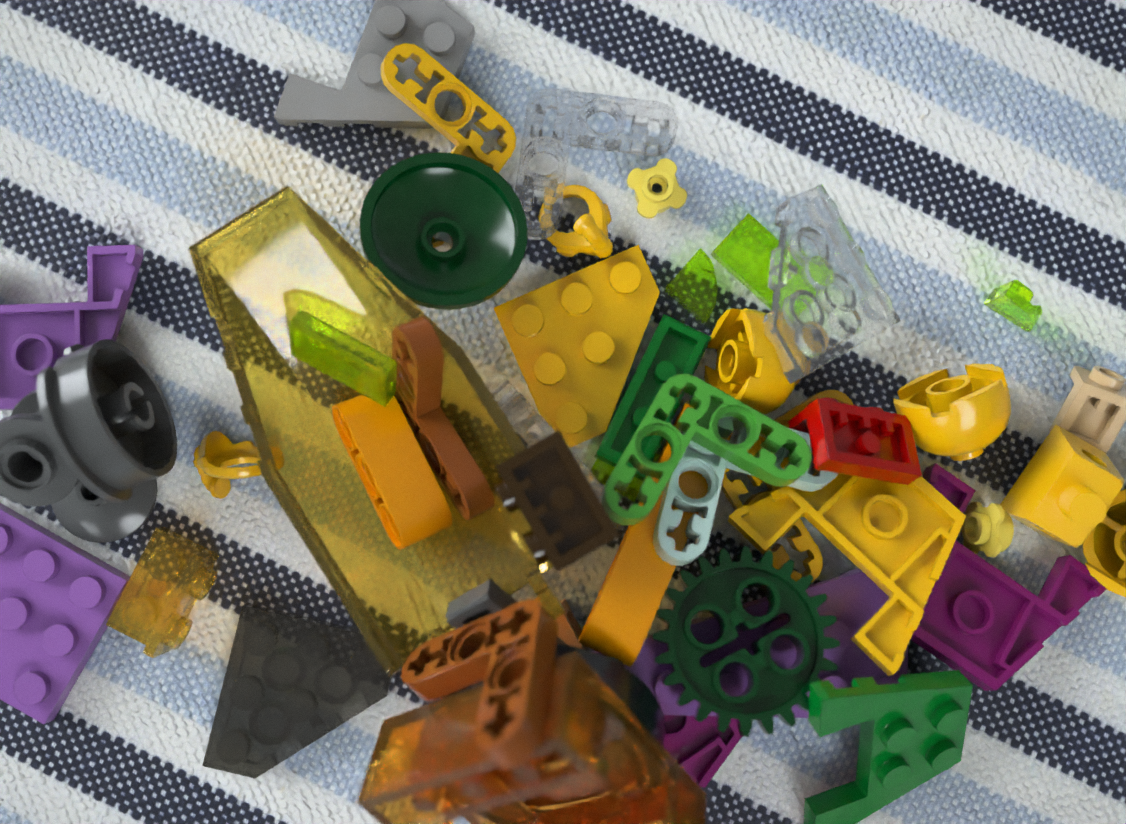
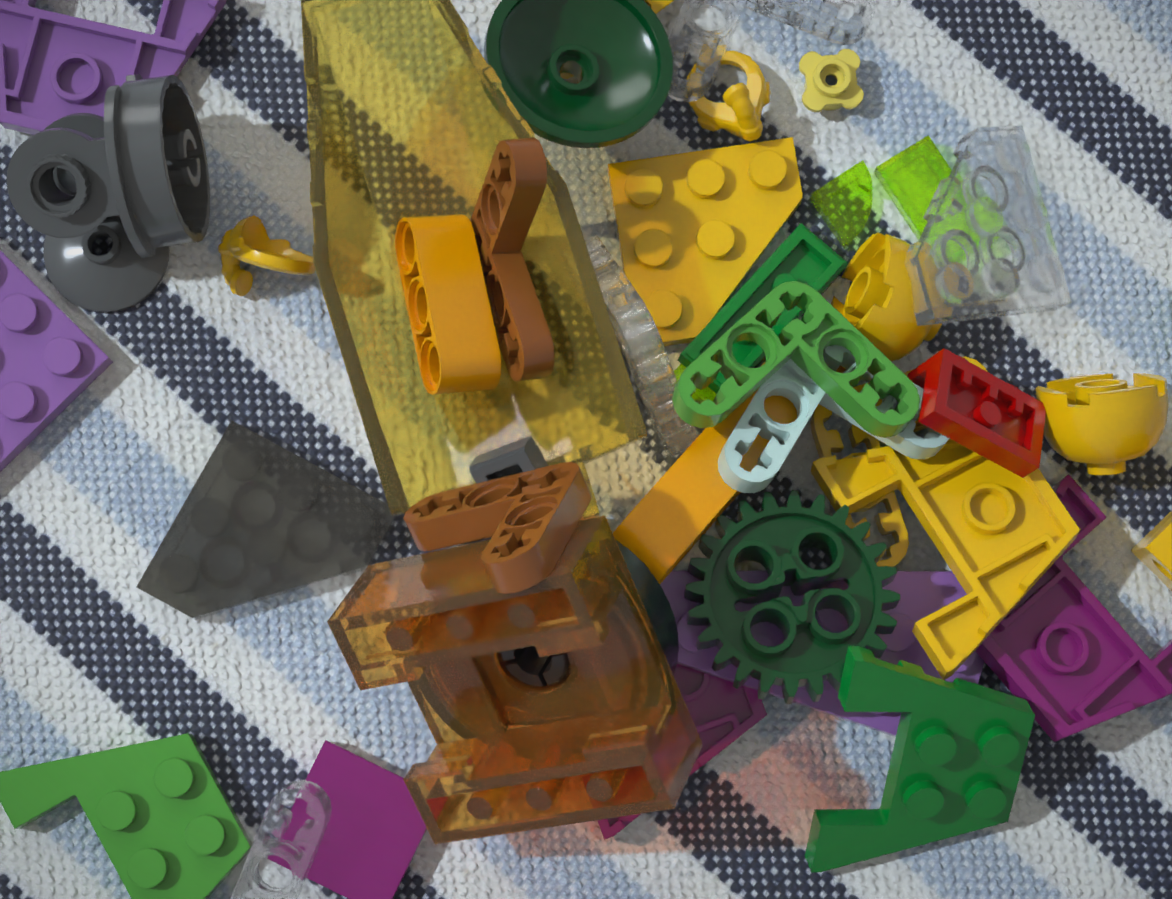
camera: 15 degrees right, 5 degrees down
clear yellow bracket [106,527,219,658] -> none
clear neon green tile [288,310,397,407] -> none
dark brown bracket [492,430,620,573] -> none
light yellow plate [962,502,1014,557] -> none

